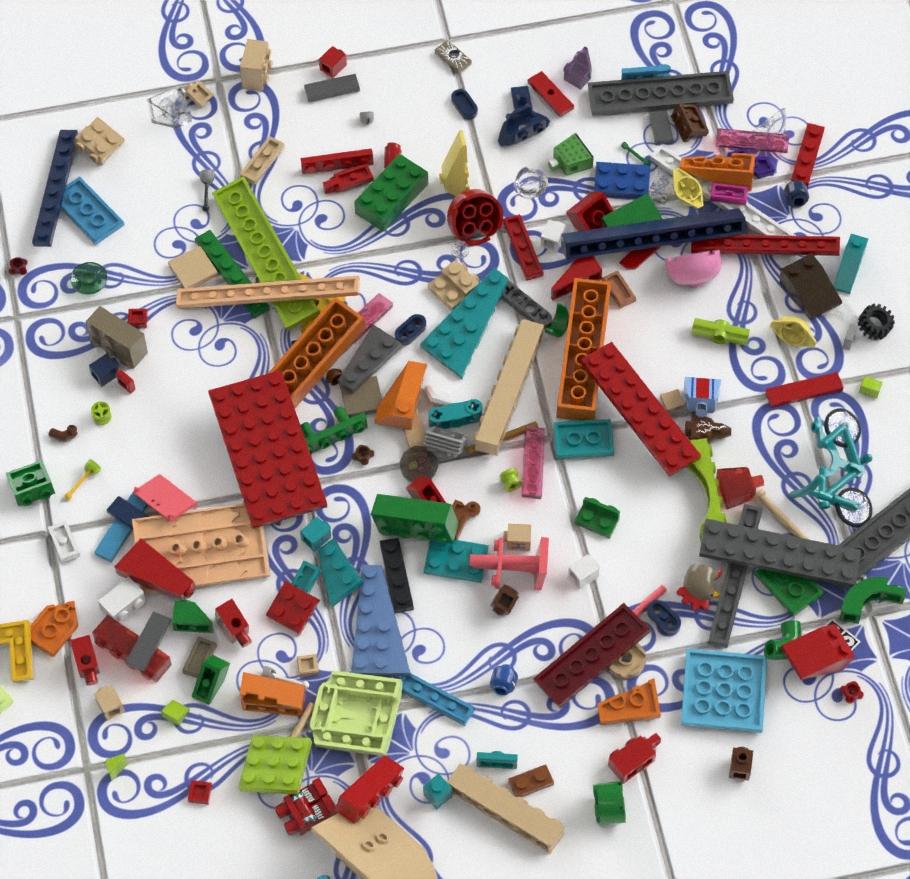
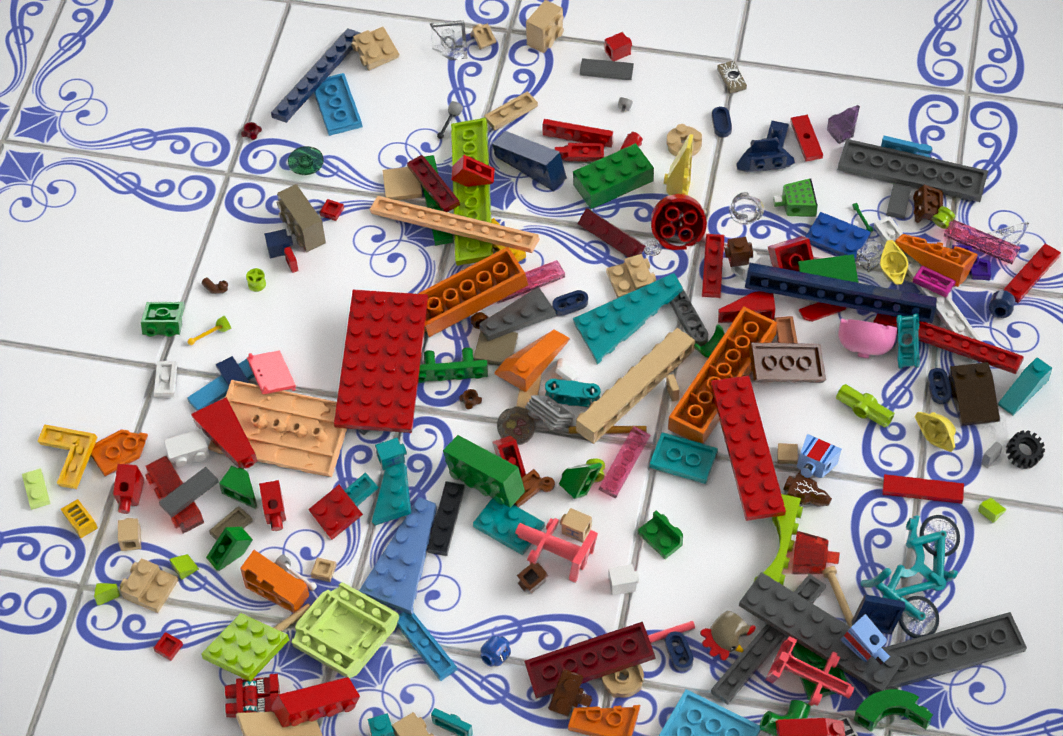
camera: 25 degrees right, 5 degrees down
none -> yellow slope [61,499,98,539]
none -> tan plate [120,558,179,613]
none -> dark red plate [407,155,460,212]
none -> red slope [451,155,495,187]
none -> dark blue wedge [492,131,567,192]
none -> reddish brown hinge [548,669,592,716]
none -> green slope [559,463,603,499]
none -> dark red plate [577,208,646,257]
none -> tan tile [666,374,680,401]
none -> tan plate [667,124,702,156]
none -> reddish brown brick [724,237,753,267]
none -> plate [748,343,826,383]
none -> coral piece [765,636,854,706]
none -> light blue torso [840,614,890,665]
none -> dark blue plate [852,594,905,635]
none -> teal piece [897,314,920,369]
none -> dark blue plate [927,368,952,404]
none -> lime wheel [932,206,956,229]

